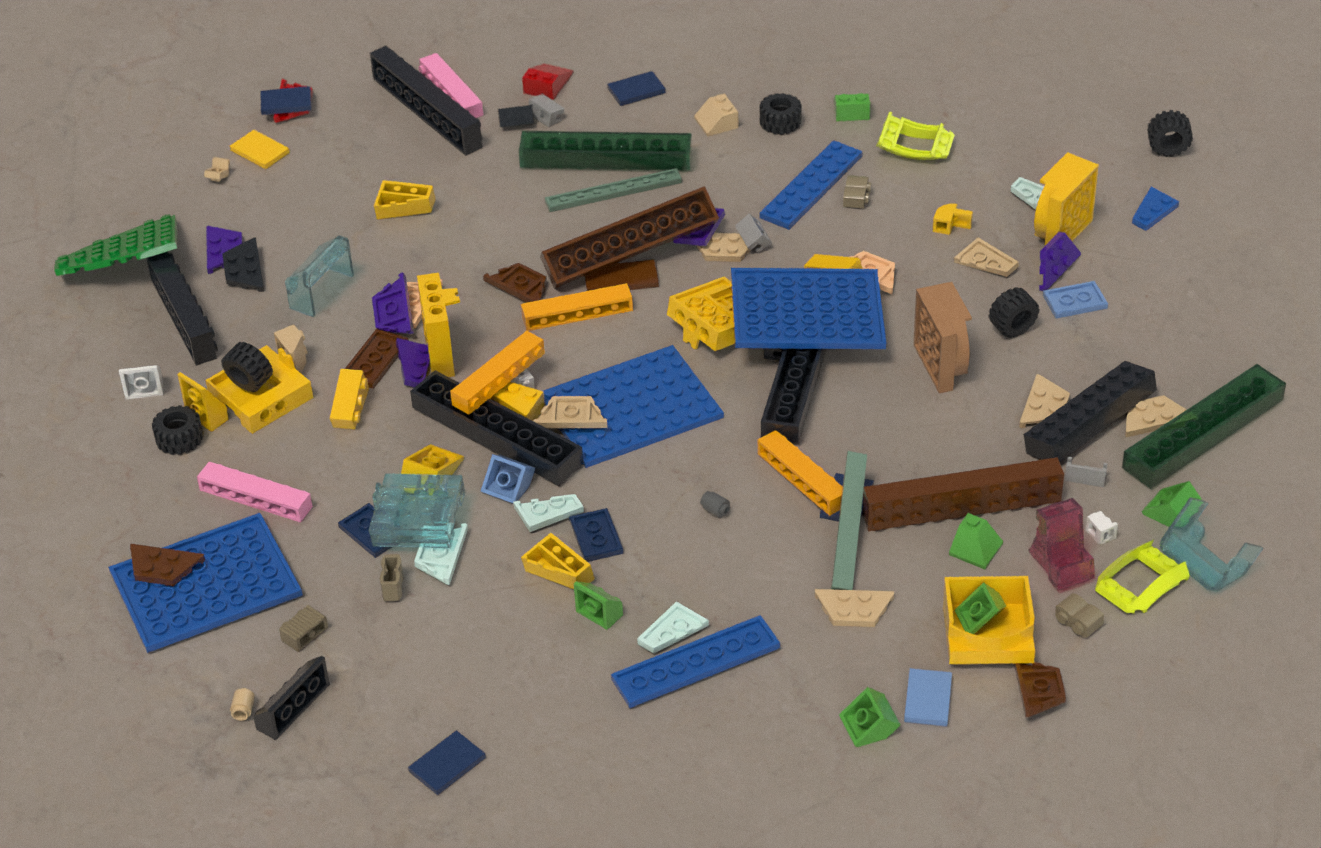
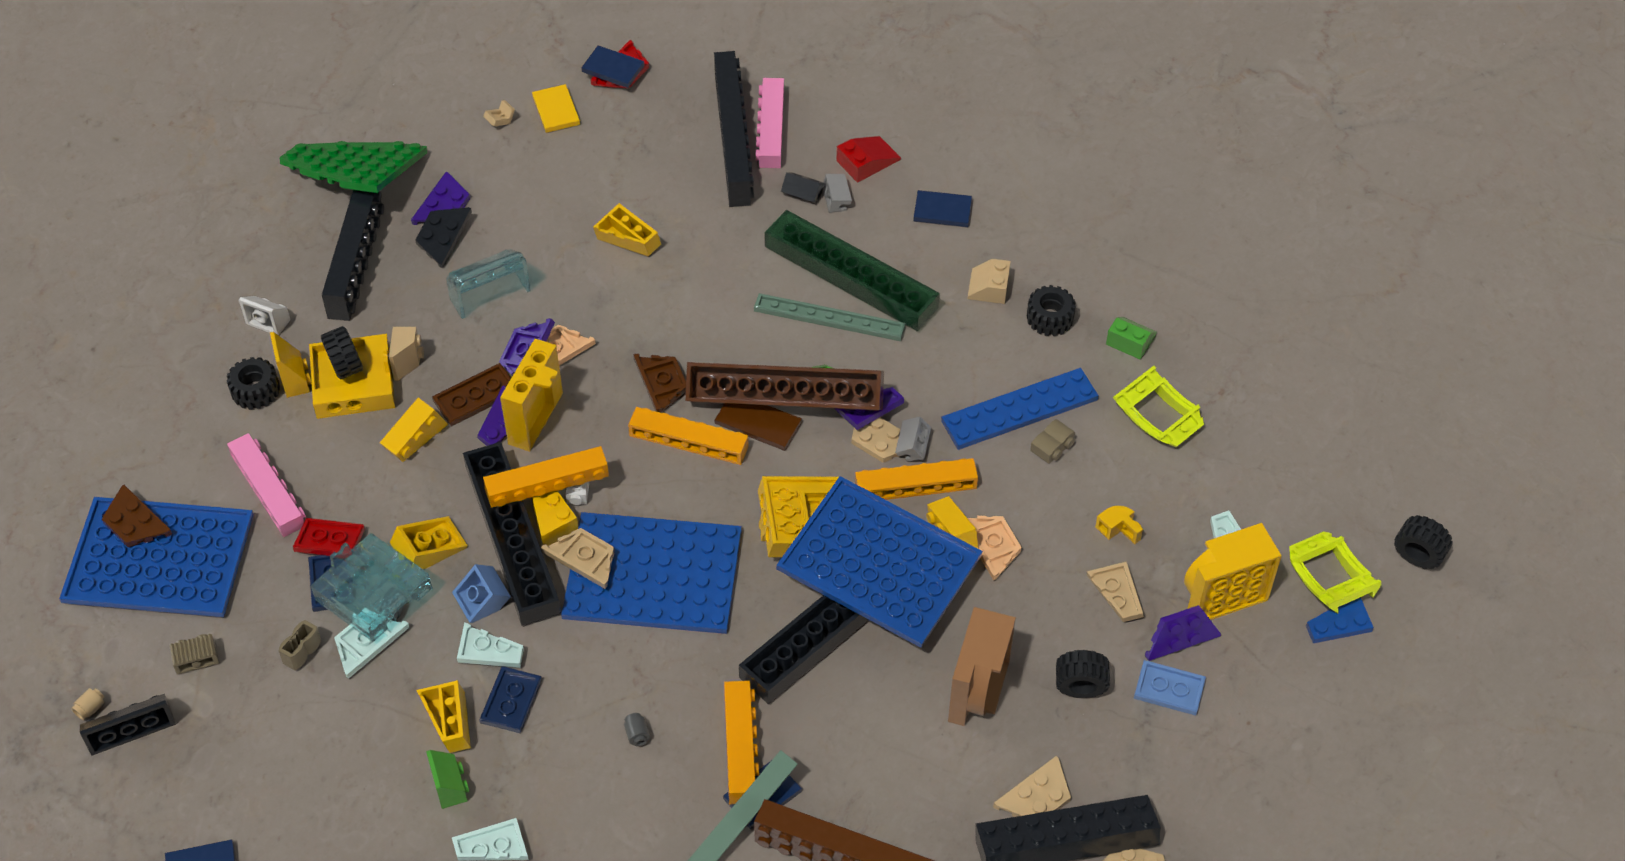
camera: 30 degrees right, 10 degrees up
none -> red tile [293,518,365,559]
none -> light orange brick [855,458,978,500]
none -> neon yellow wedge [1289,531,1381,613]

